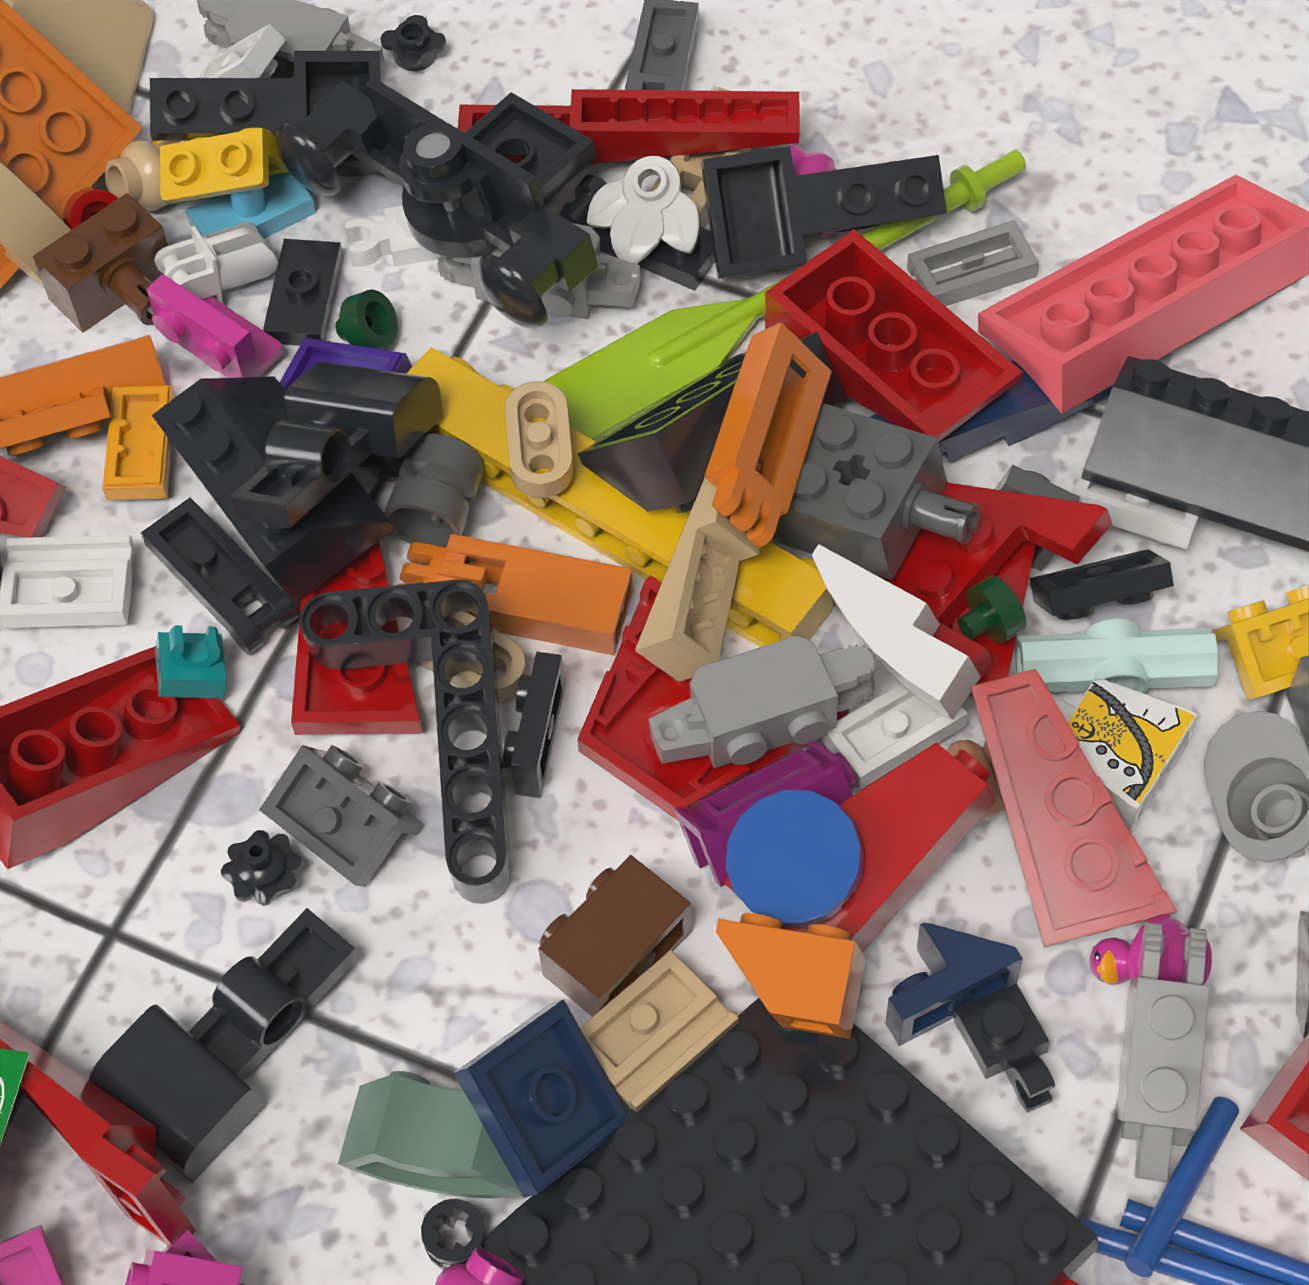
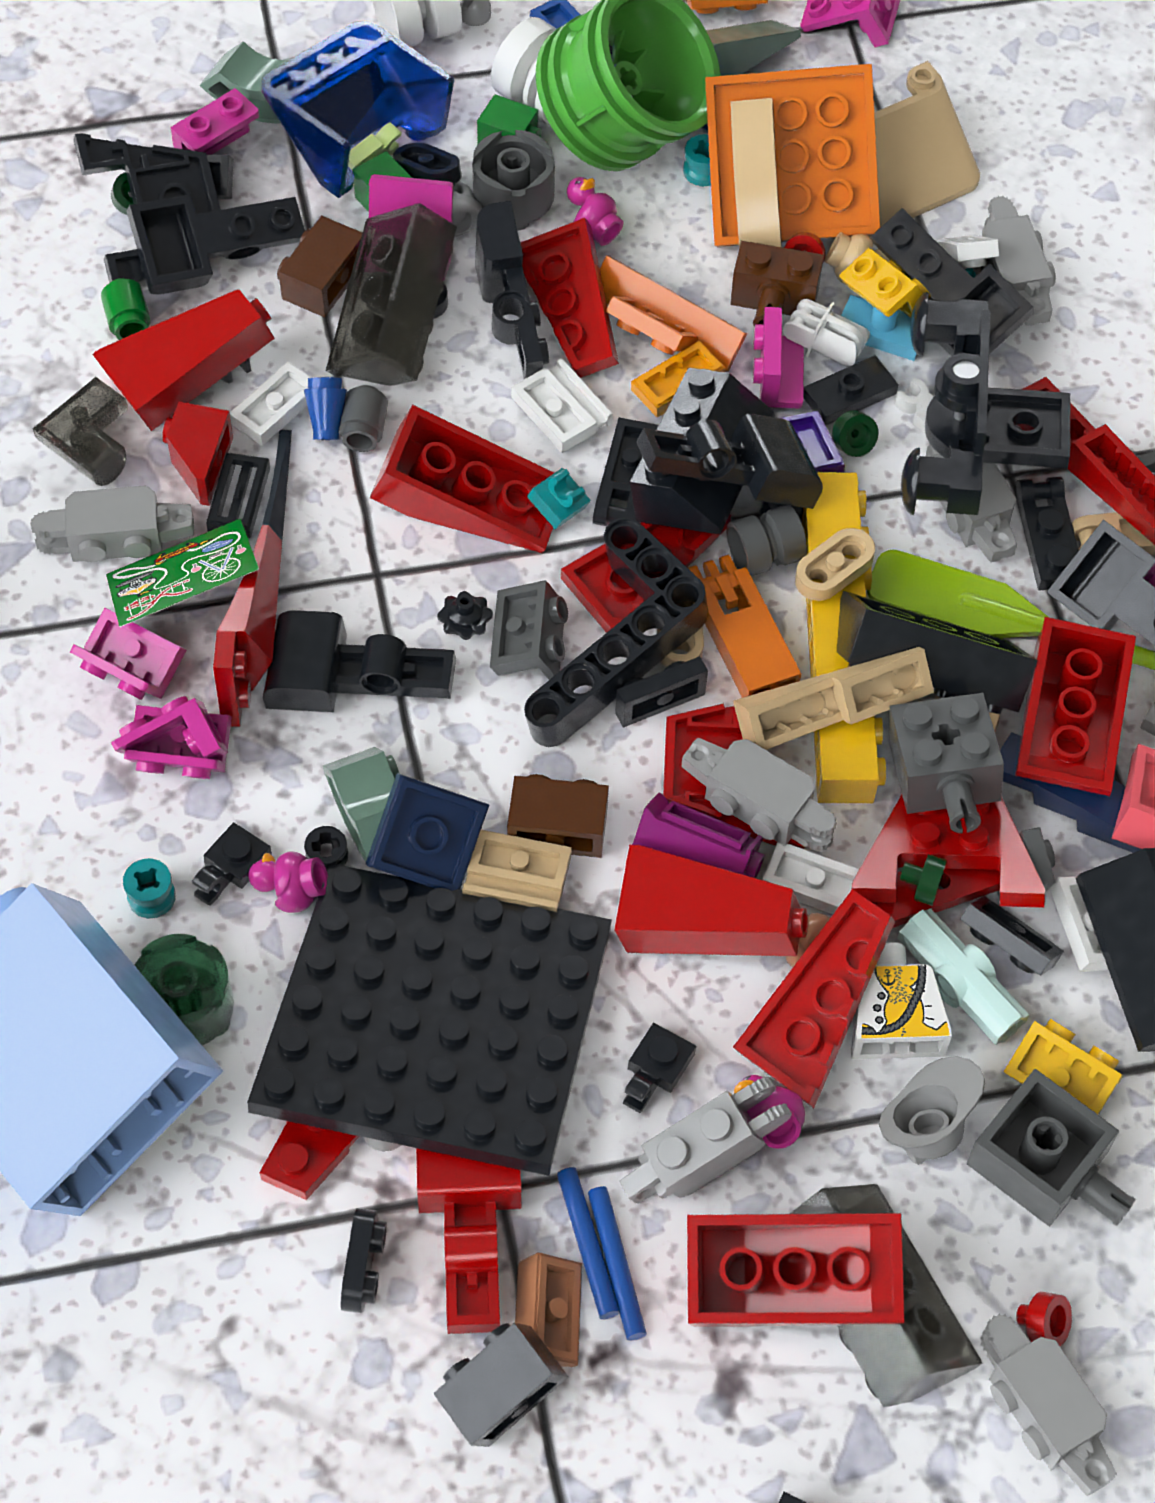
camera: 50 degrees right, 0 degrees up
black plate [380,15,446,71] -> none
white plate [587,156,700,264] -> none
orange hinge [704,322,832,548] -> none
orange slope [716,913,866,1039] -> none
blue tile [725,790,864,928] -> none
white slope [812,544,981,721] -> none
dark blue slope [885,922,1023,1046] -> none
blue bar [1125,1097,1239,1278] -> none

